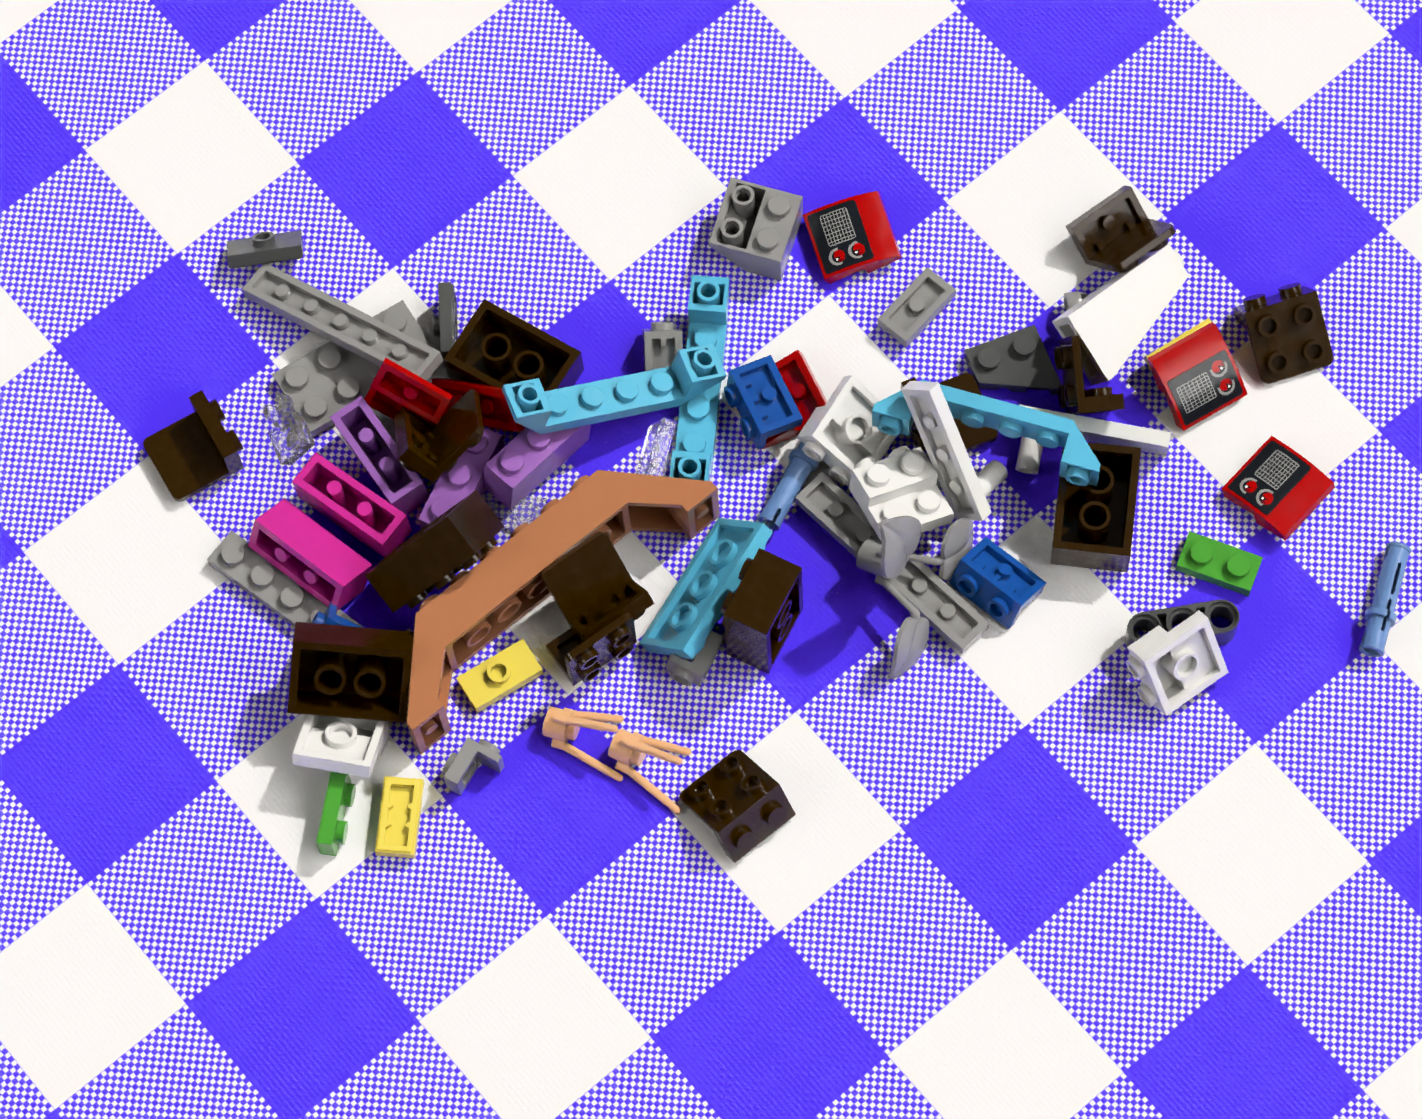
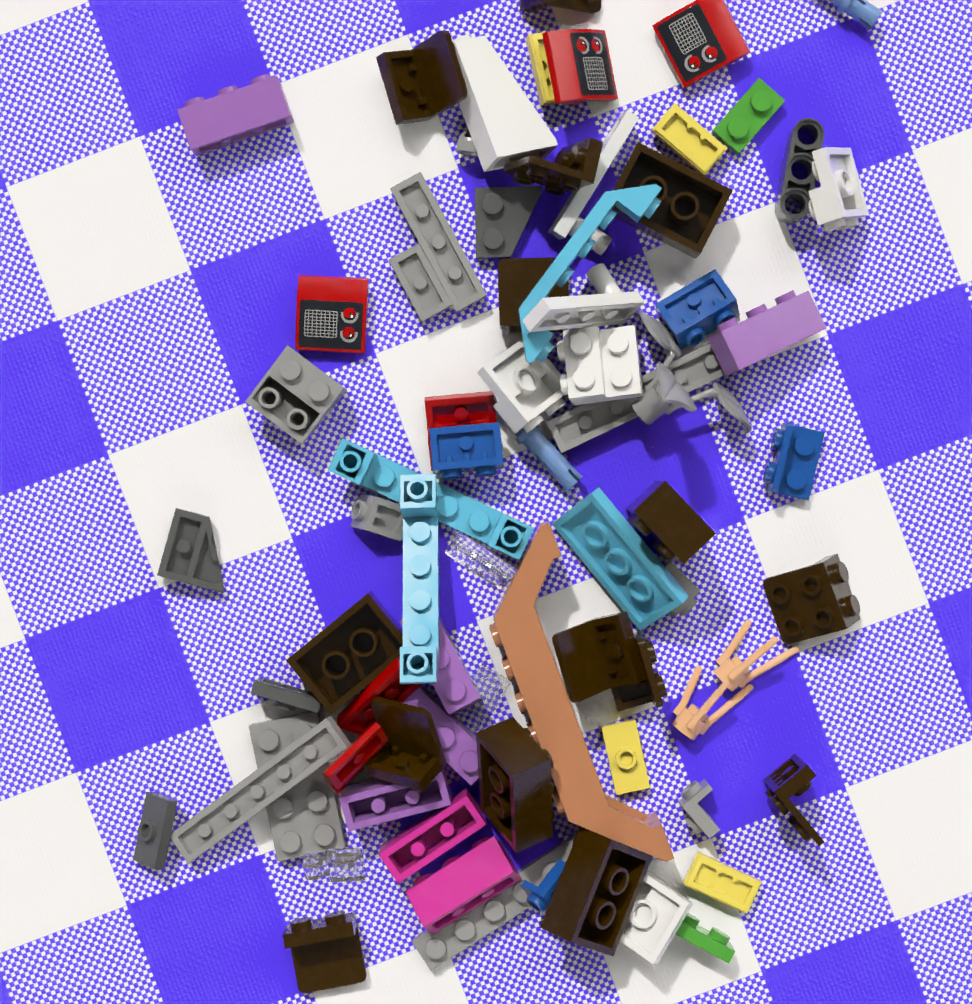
camera: 80 degrees left, 20 degrees up
none -> dark grey wing [157,507,224,593]
none -> medium lavender brick [177,74,295,156]
none -> light grey plate [390,172,487,313]
none -> light yellow plate [651,103,728,176]
none -> medium lavender brick [708,290,827,376]
none -> blue bracket [763,422,825,500]
none -> dark brown bracket [763,754,824,846]

